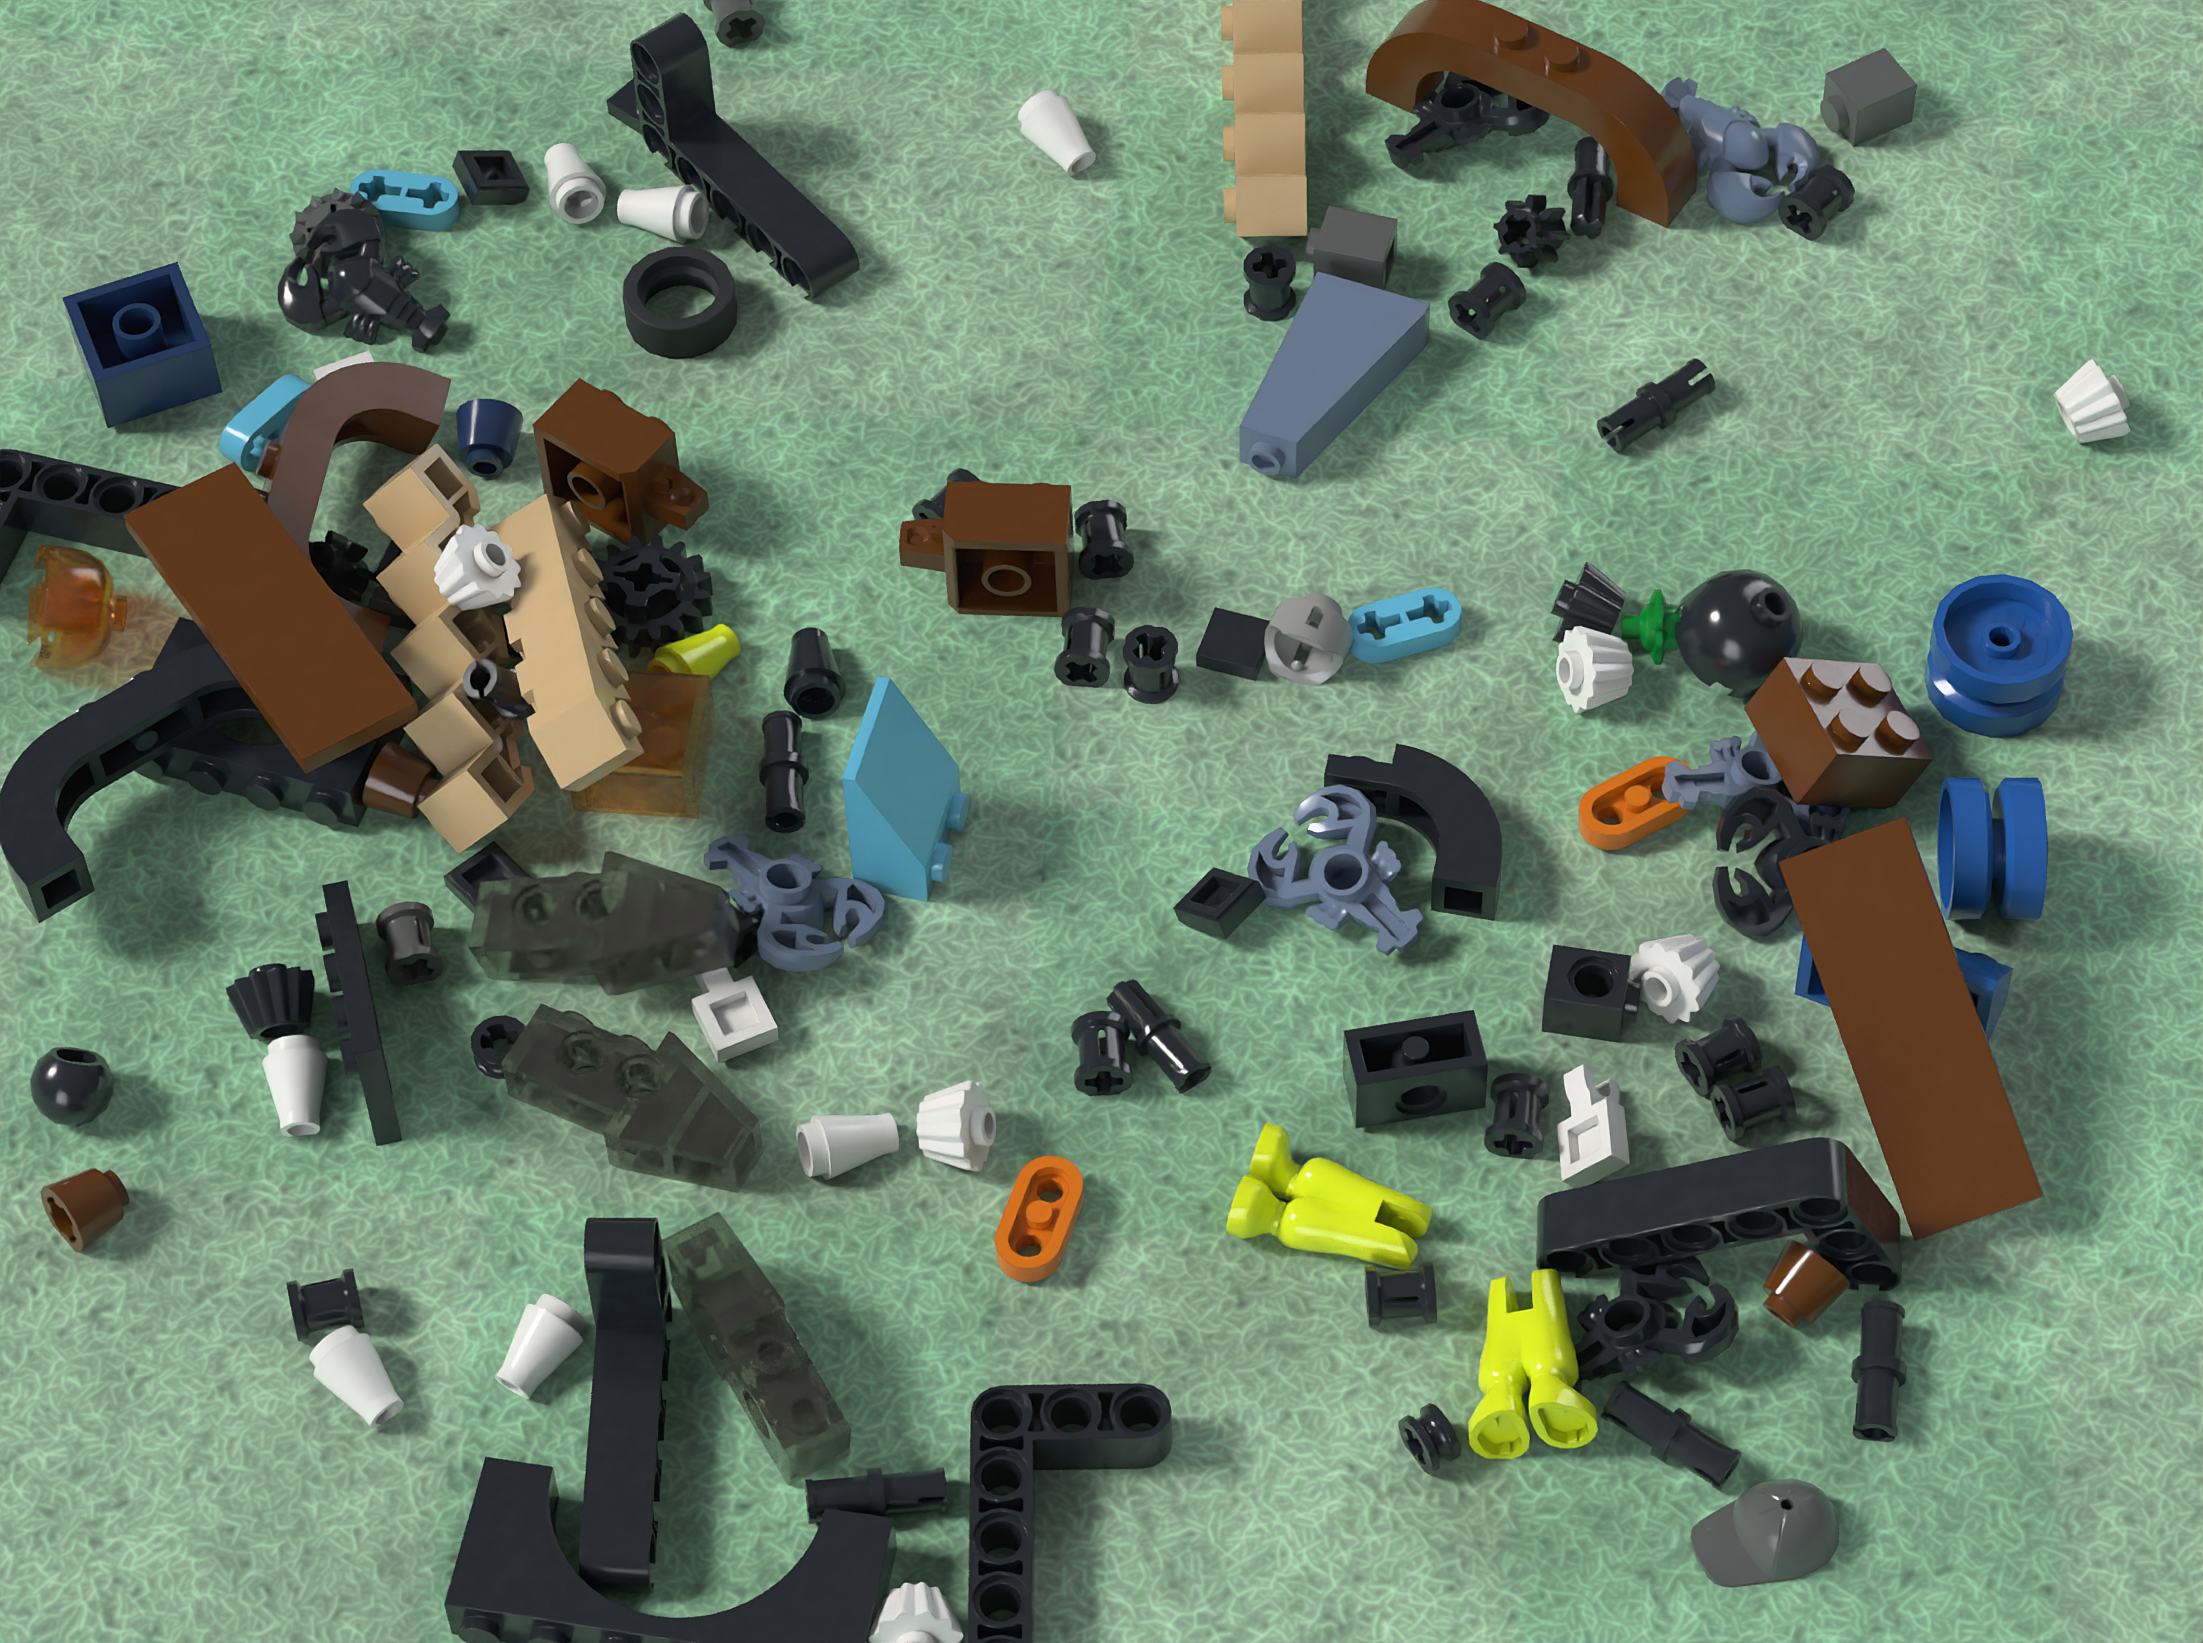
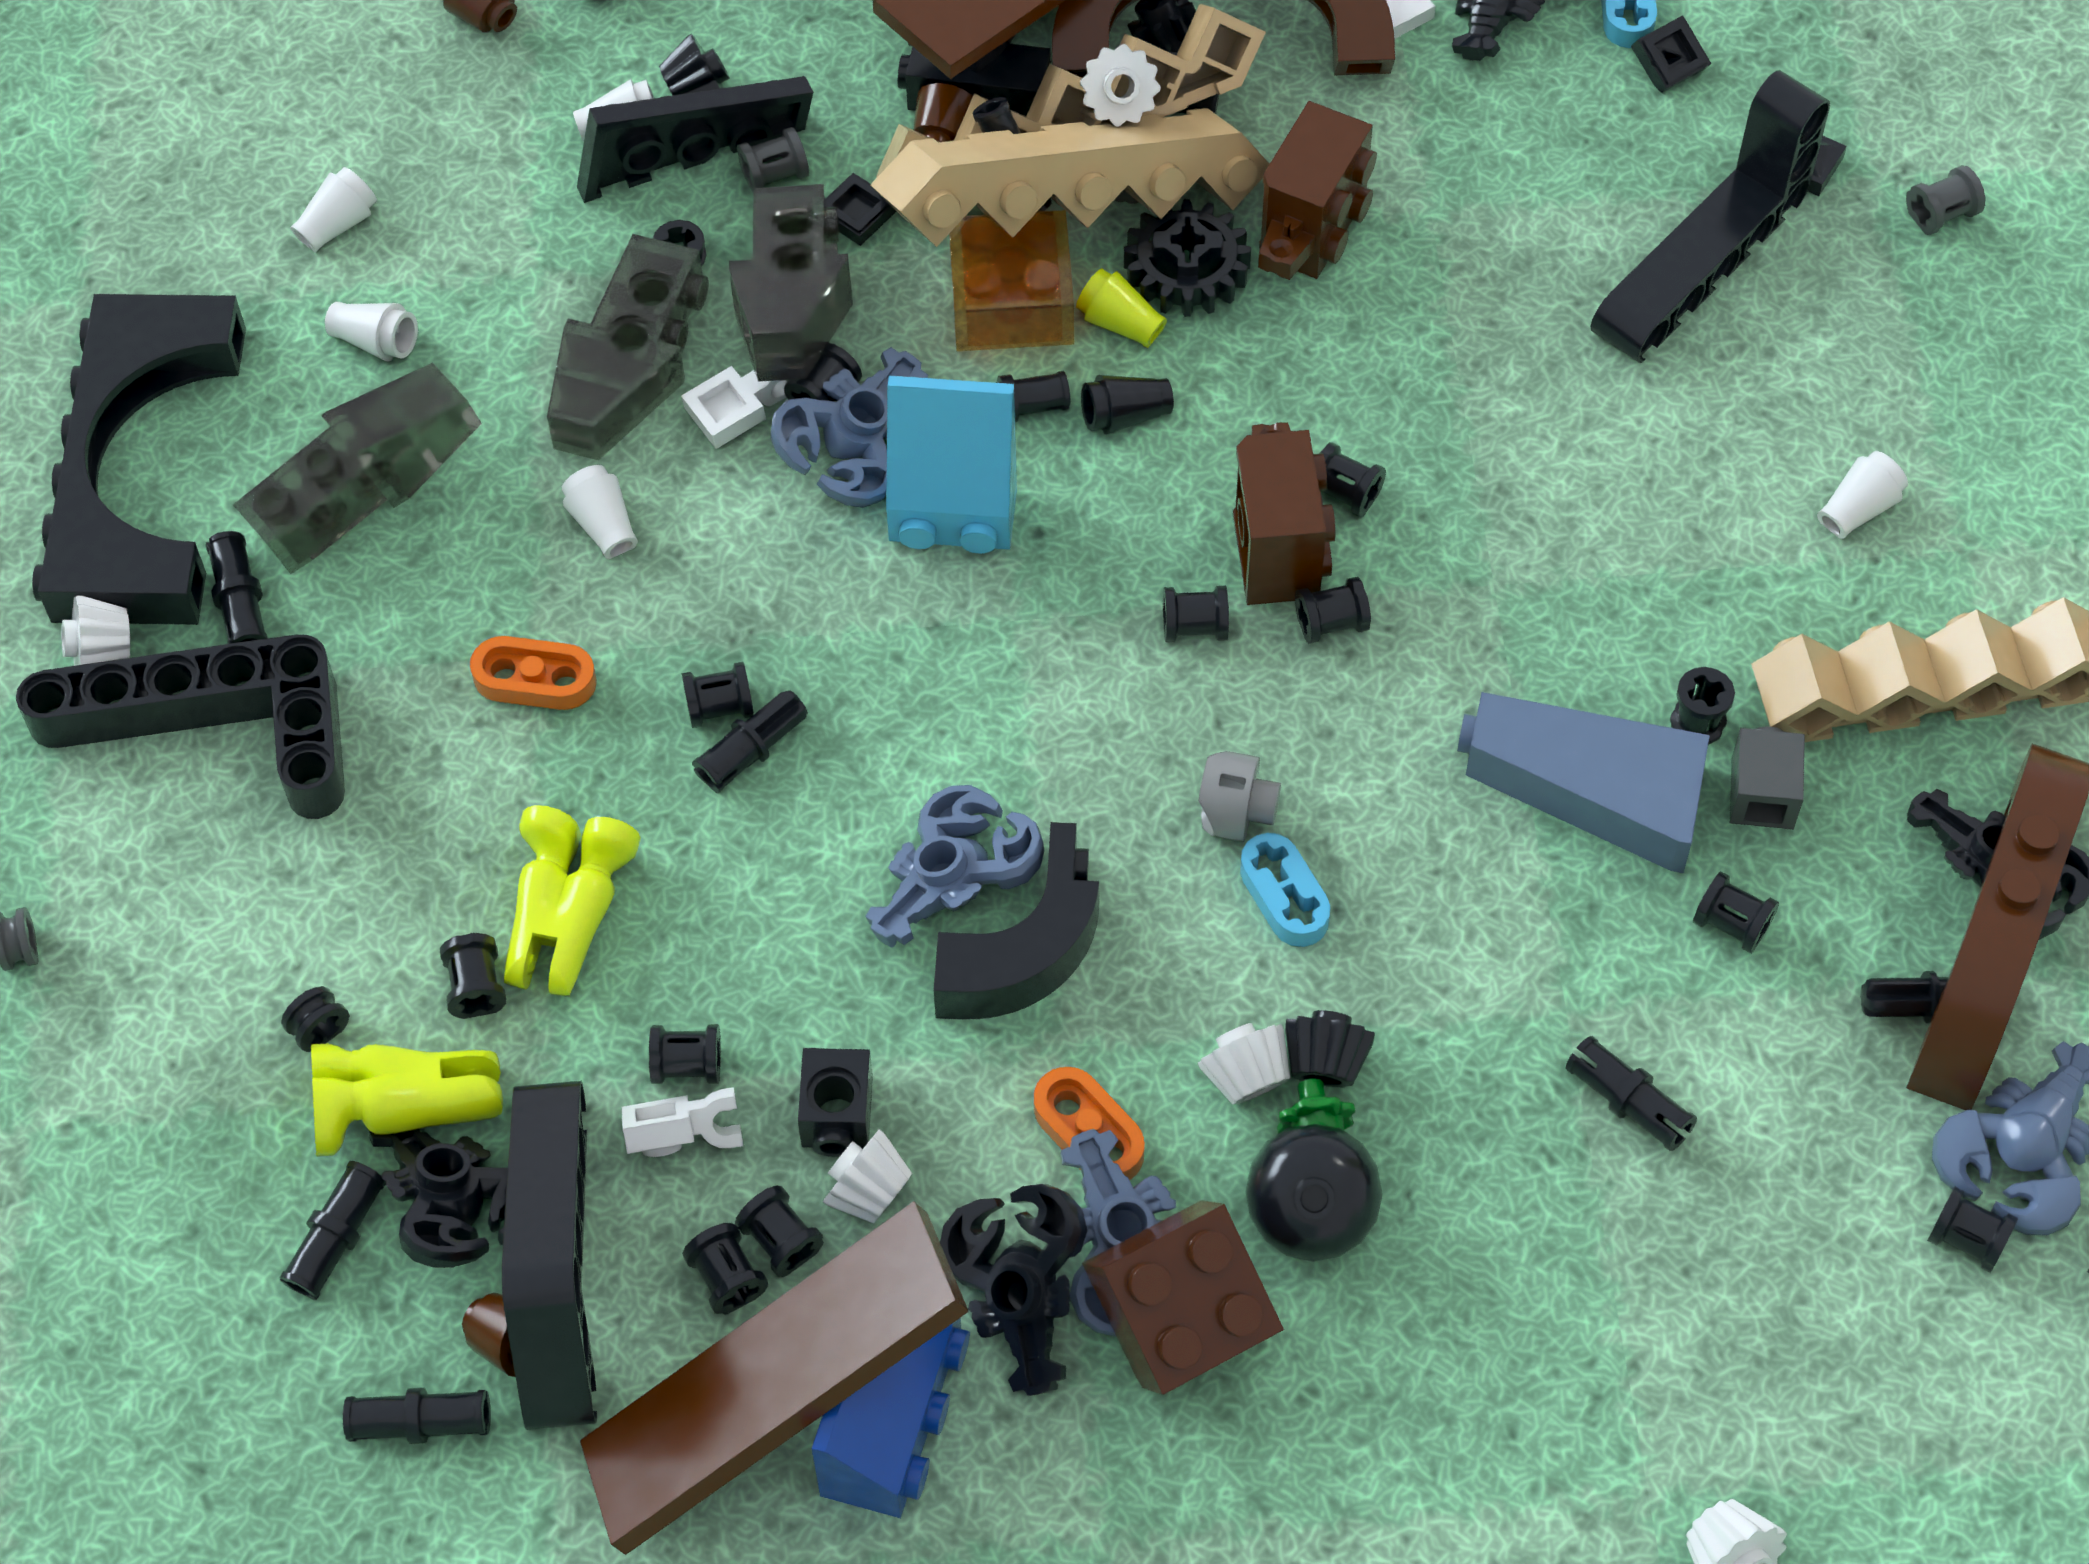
camera: 80 degrees right, 5 degrees up
black bush [286,1268,365,1341] -> none
dark blue hat [456,399,524,477] -> none
white cone [544,143,606,224] -> none
black beam [579,1218,672,1593] -> none
white cone [617,185,709,243] -> none
black tyre [623,246,737,359] -> none
white piece [916,1080,996,1171] -> none
black bush [1123,625,1179,704] -> none
black tile [1173,867,1266,939] -> none
black tile [1196,607,1270,681] -> none
black brick [1343,1010,1488,1129] -> none
black gear [1493,194,1571,268] -> none
dark grey cap [1690,1478,1839,1588] -> none
blue wheel [1924,574,2074,737] -> none
blue wheel [1937,778,2048,920] -> none

